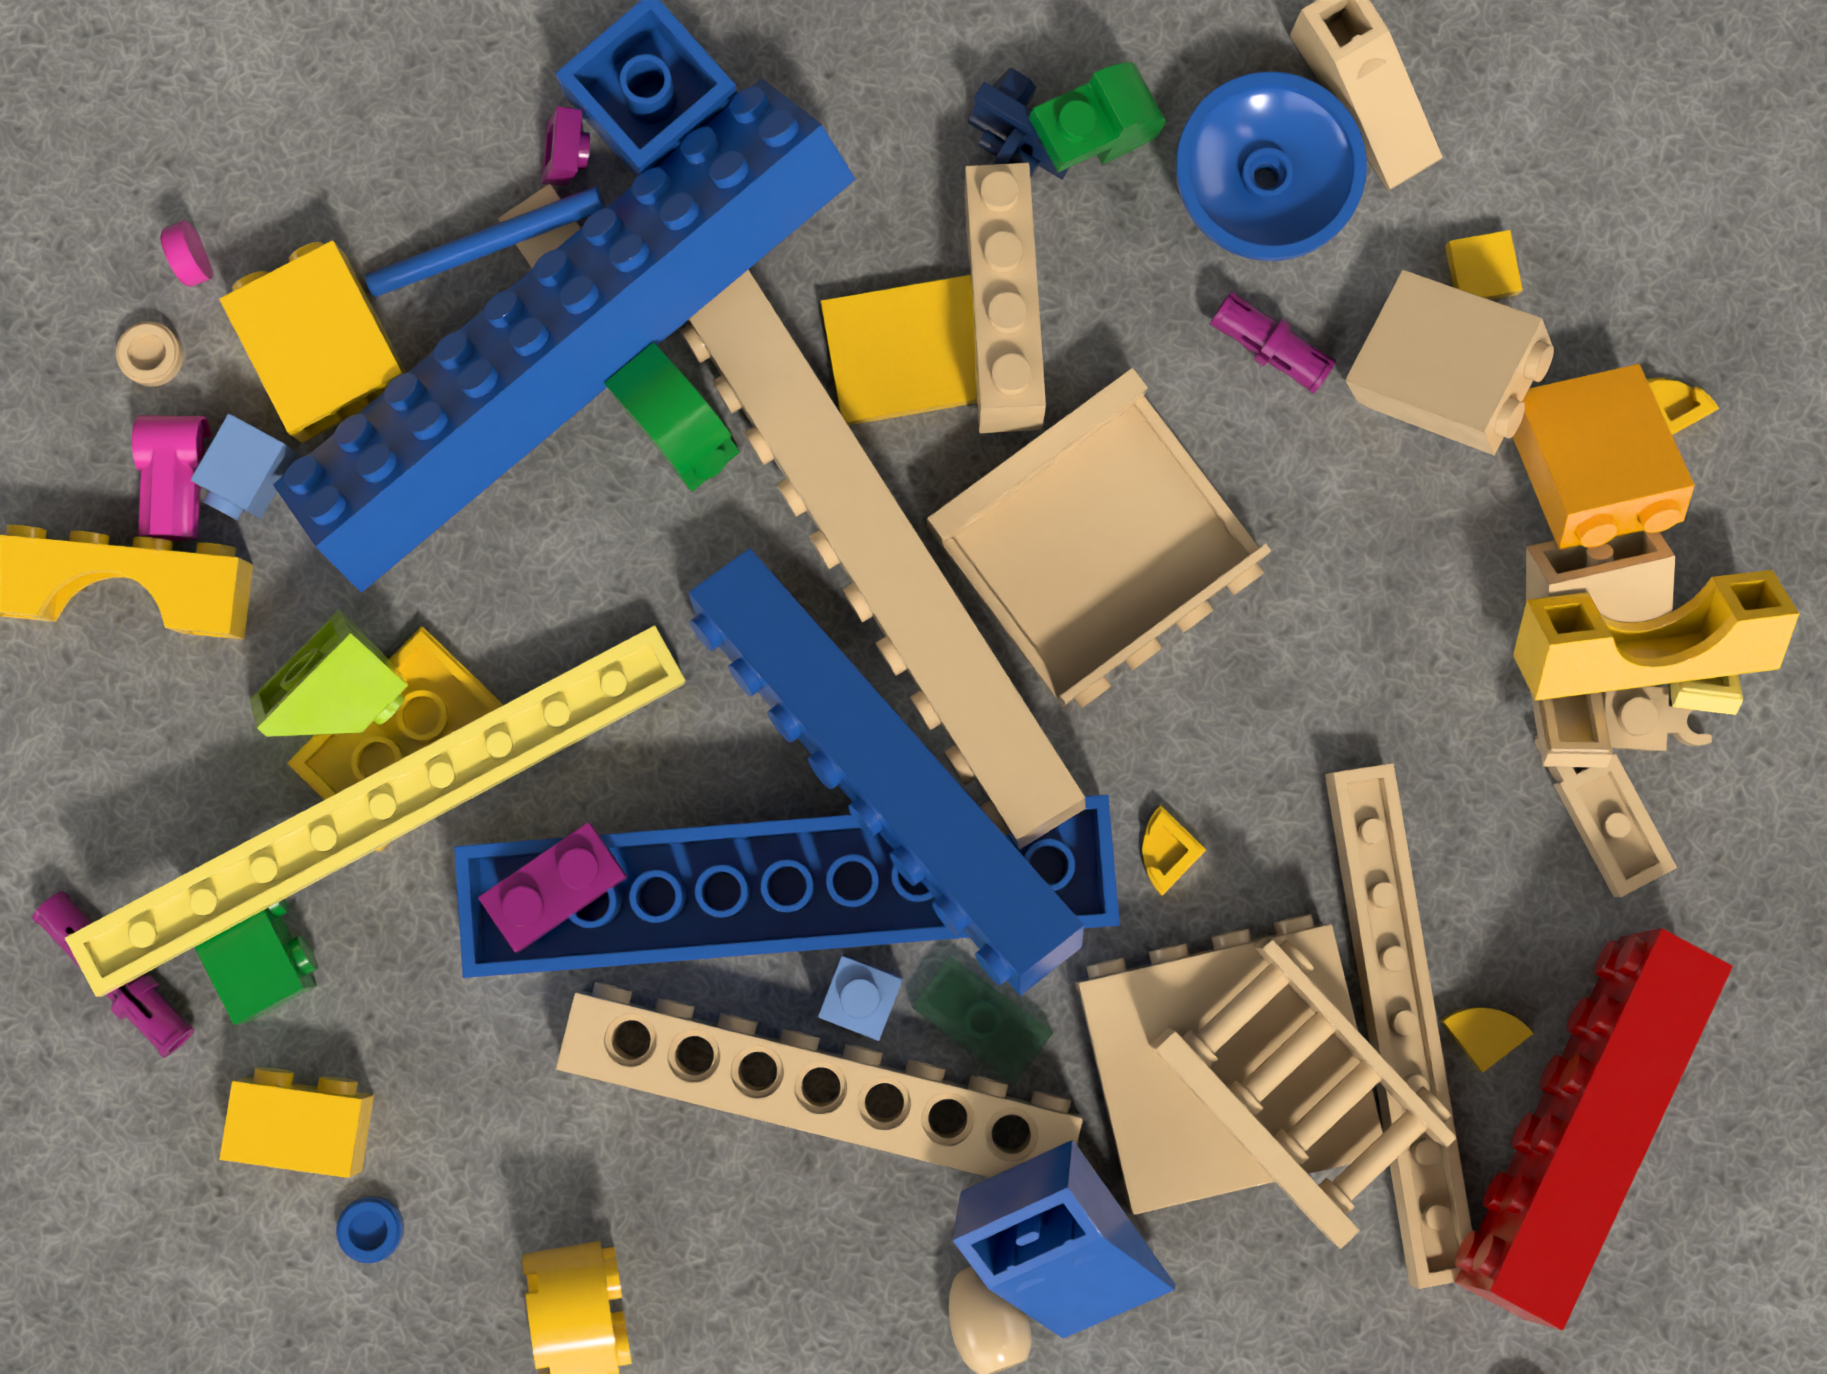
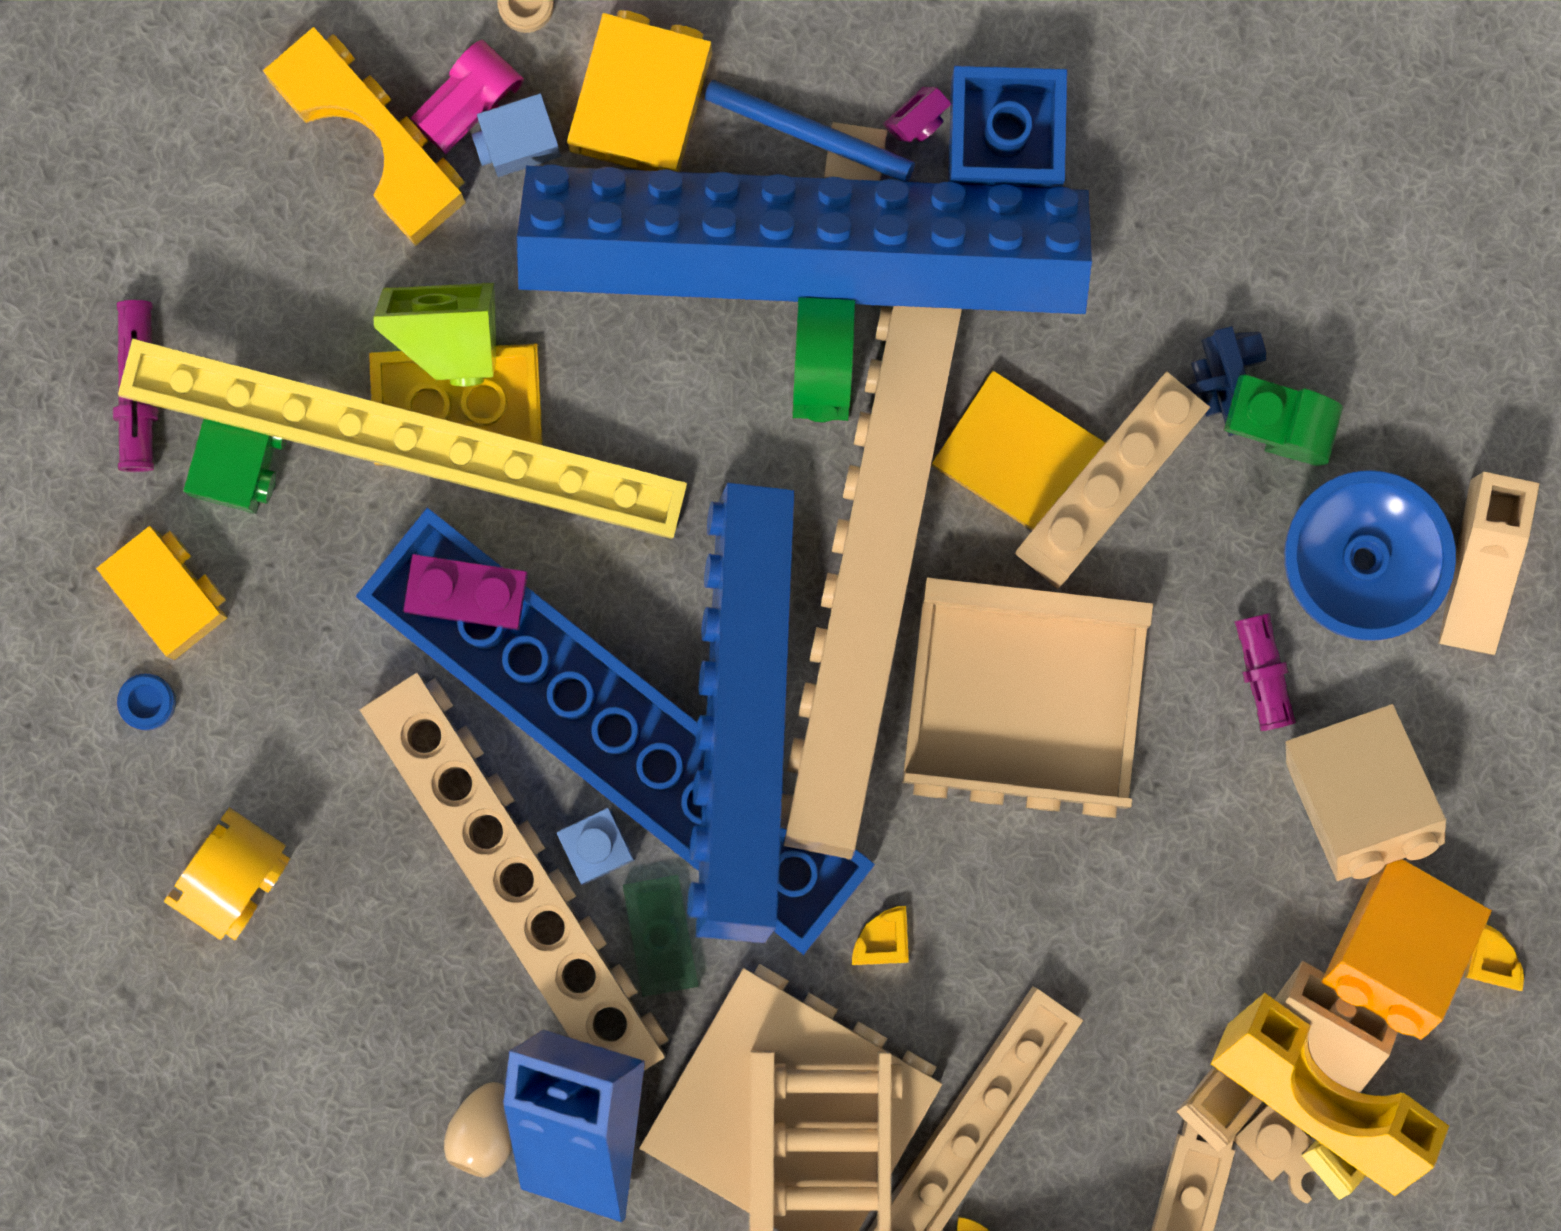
camera: 45 degrees right, 0 degrees up
yellow tile [1445,230,1523,300] -> none

